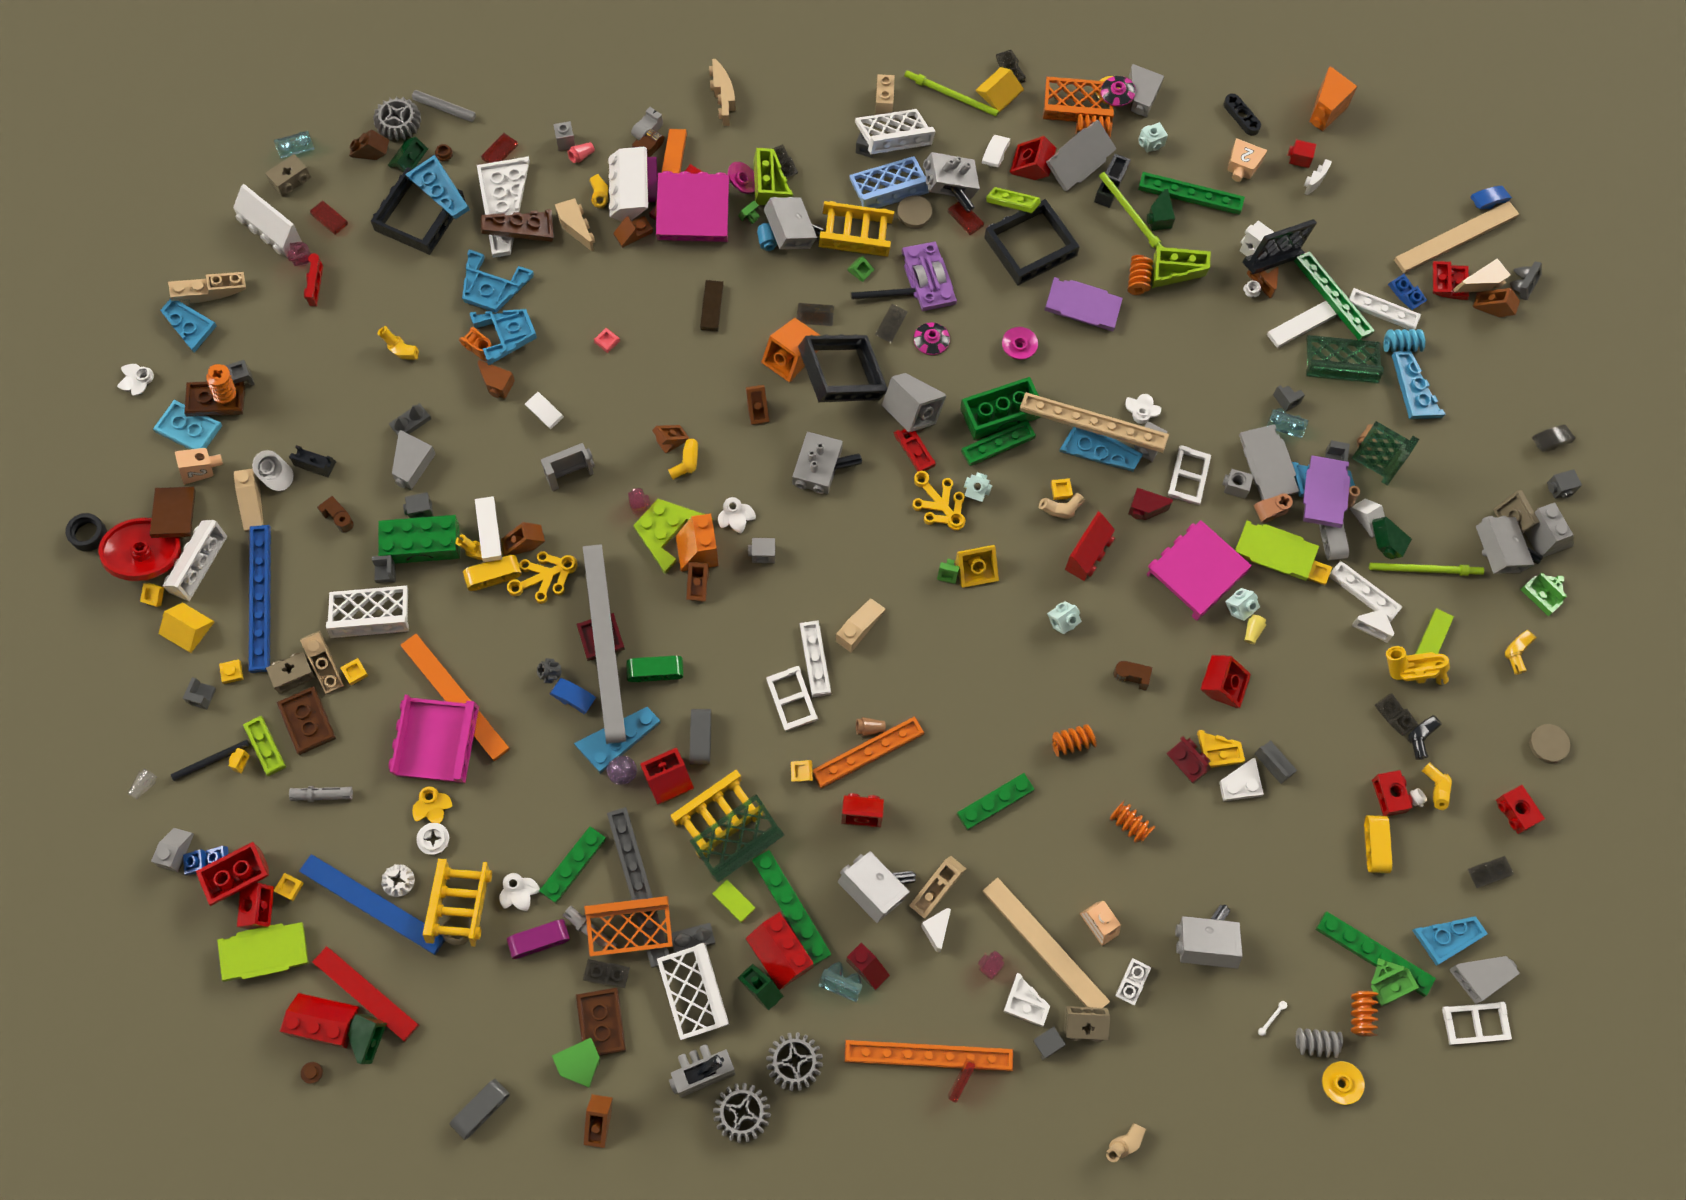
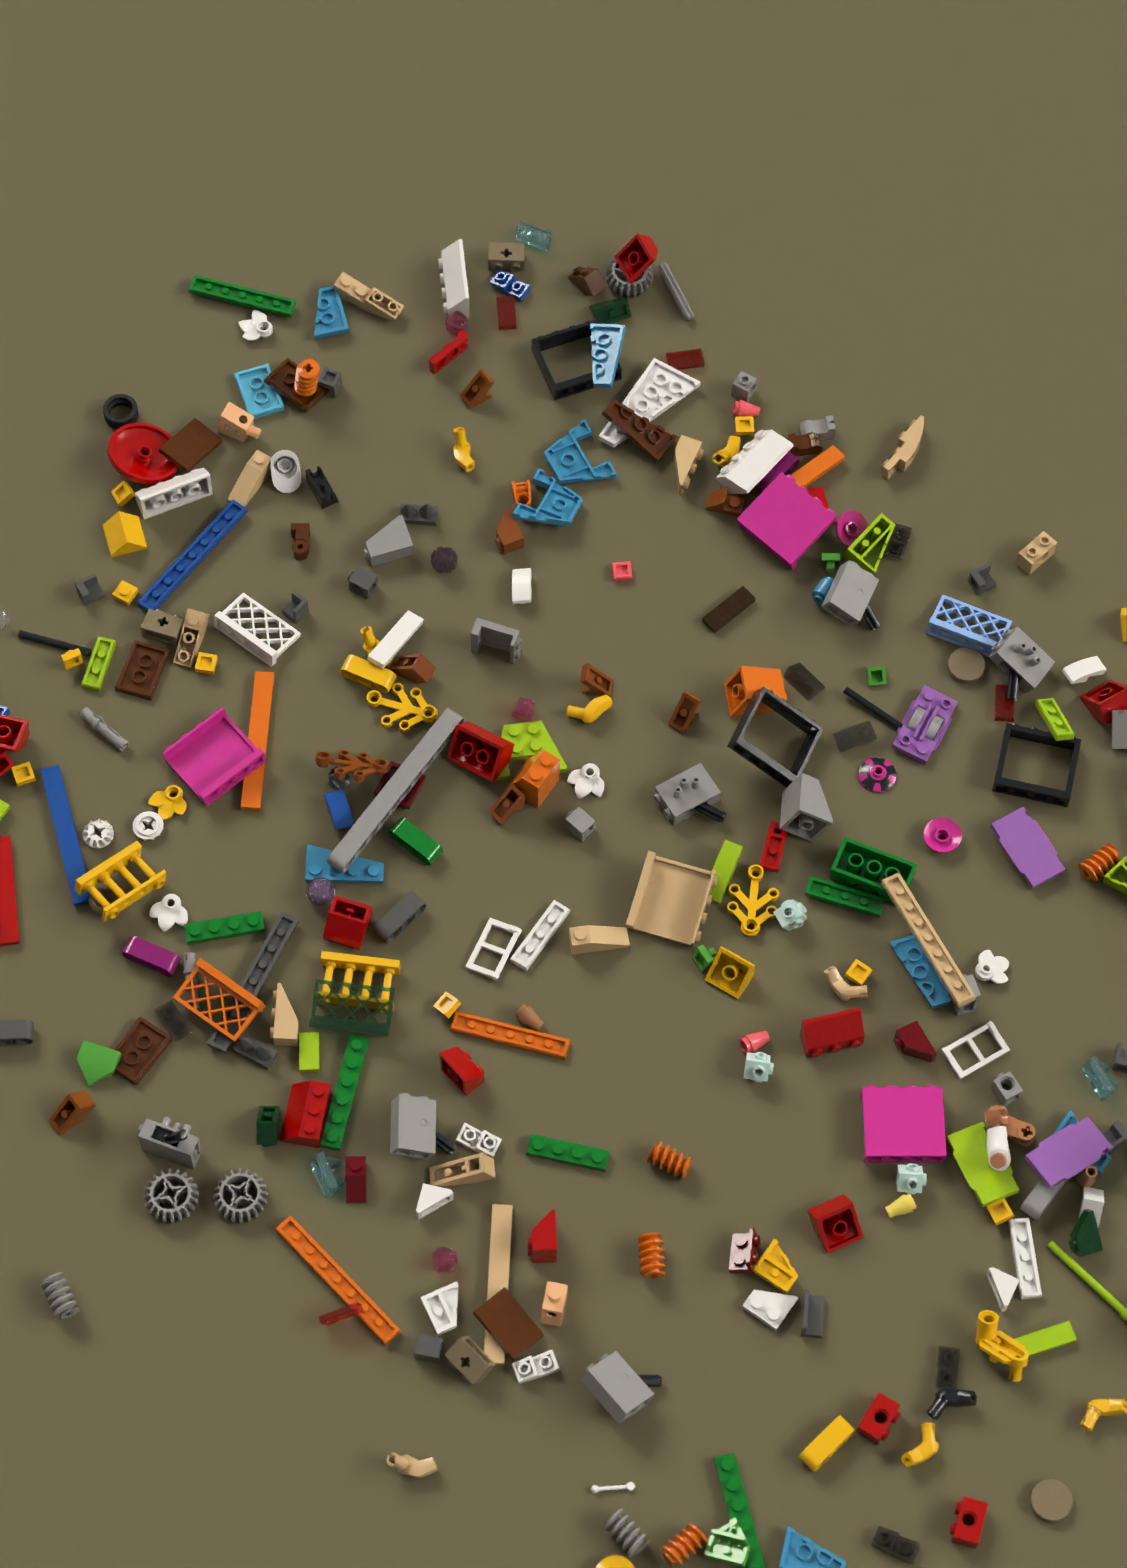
camera: 45 degrees right, 5 degrees down
green brick [378,515,460,564] -> none
reddish brown plate [435,144,453,161] -> none
white fence [657,943,730,1040] -> none
yellow fence [818,201,894,257] -> none
white fence [855,109,936,154] -> none
lime bar [904,70,999,117] -> none
reddish brown leg [1113,661,1153,690] -> none
light grey piece [1239,424,1299,500] -> none
white plate [1409,788,1427,807] -> none
none -> green plate [189,275,296,318]
none -> tan slope [270,983,300,1047]
none -> dark orange plant [315,750,390,782]
none -> piece [430,546,458,574]
none -> red slope [446,721,515,782]
none -> white slope [455,1123,502,1158]
none -> dark orange slope [460,369,495,408]
none -> reddish brown tile [473,1287,544,1361]
none -> blue slope [490,270,531,302]
none -> red slope [527,1210,557,1263]
none -> red slope [614,233,658,284]
none -> tan panel [626,851,718,947]
none -> lime slope [710,839,743,905]
none -> yellow plate [735,416,754,436]
none -> coral cone [739,1030,770,1054]
none -> piece [984,1105,1011,1171]

